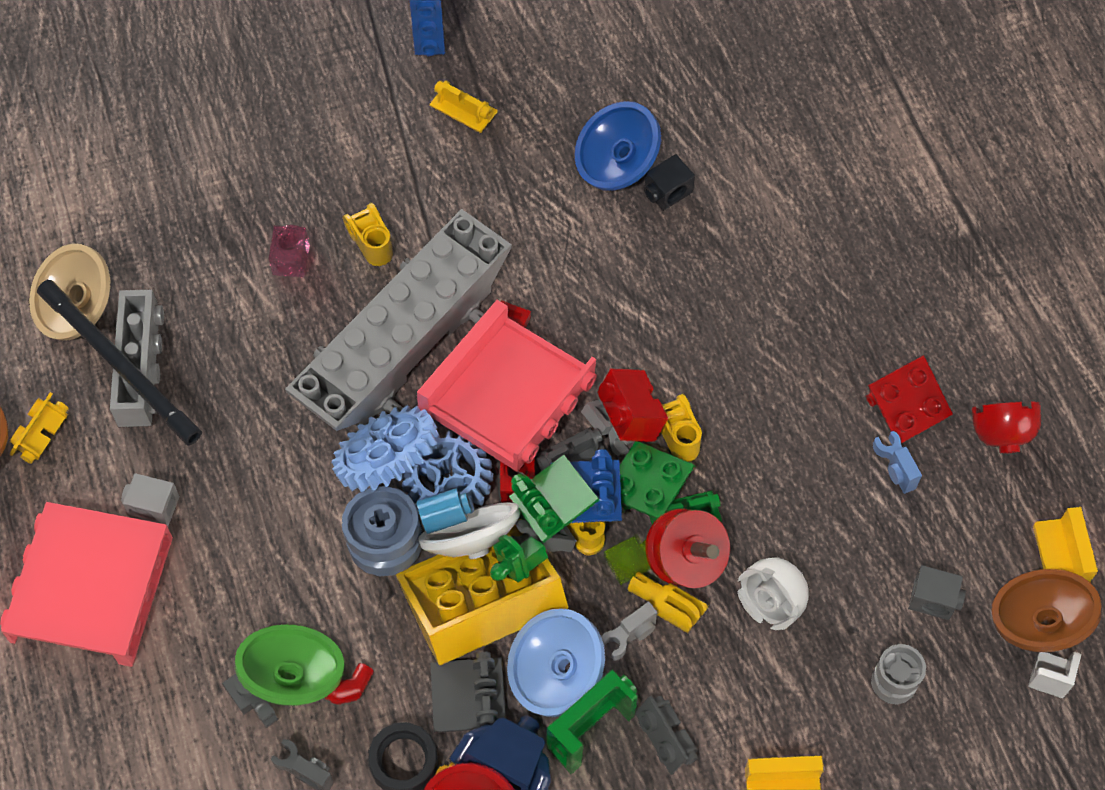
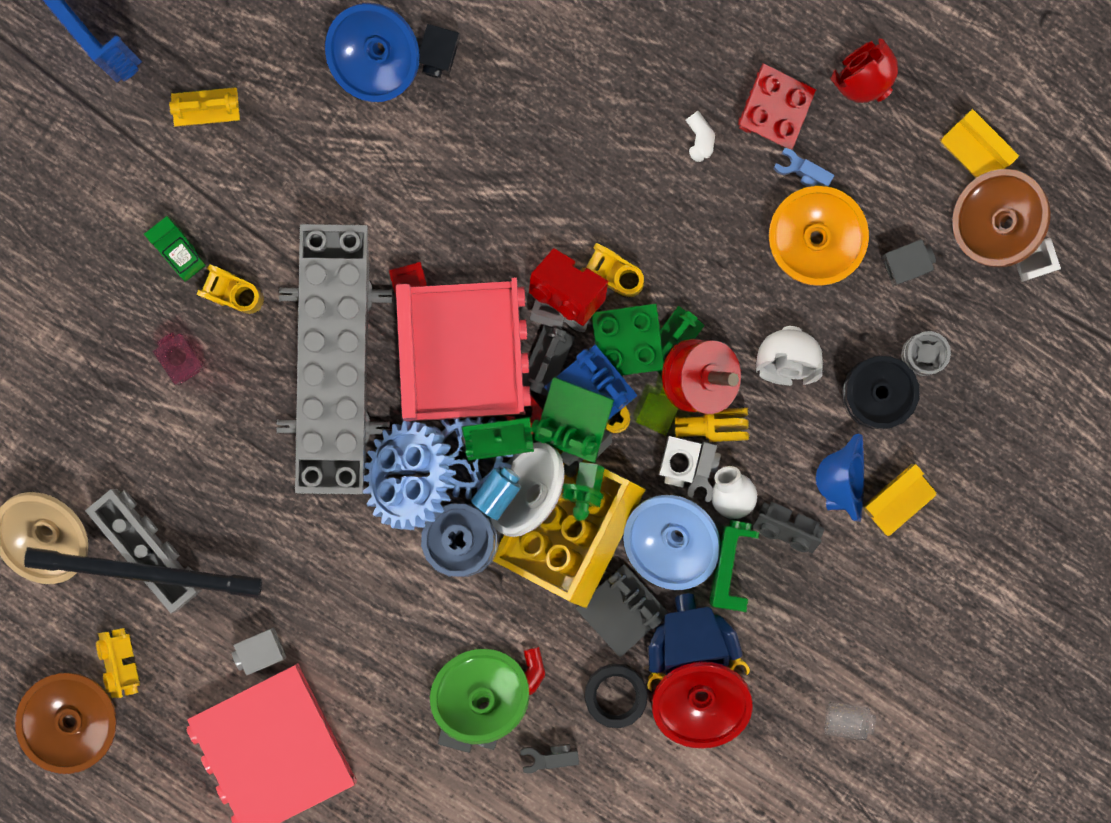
camera: 45 degrees left, 25 degrees up
none -> green leg [144,216,206,282]
none -> green hinge [463,418,534,460]
none -> white brick [658,436,702,488]
none -> white arm [685,111,715,162]
none -> white piece [712,466,757,519]
none -> light orange dish [769,186,869,286]
none -> blue hat [816,434,864,522]
none -> black wheel [842,356,920,429]

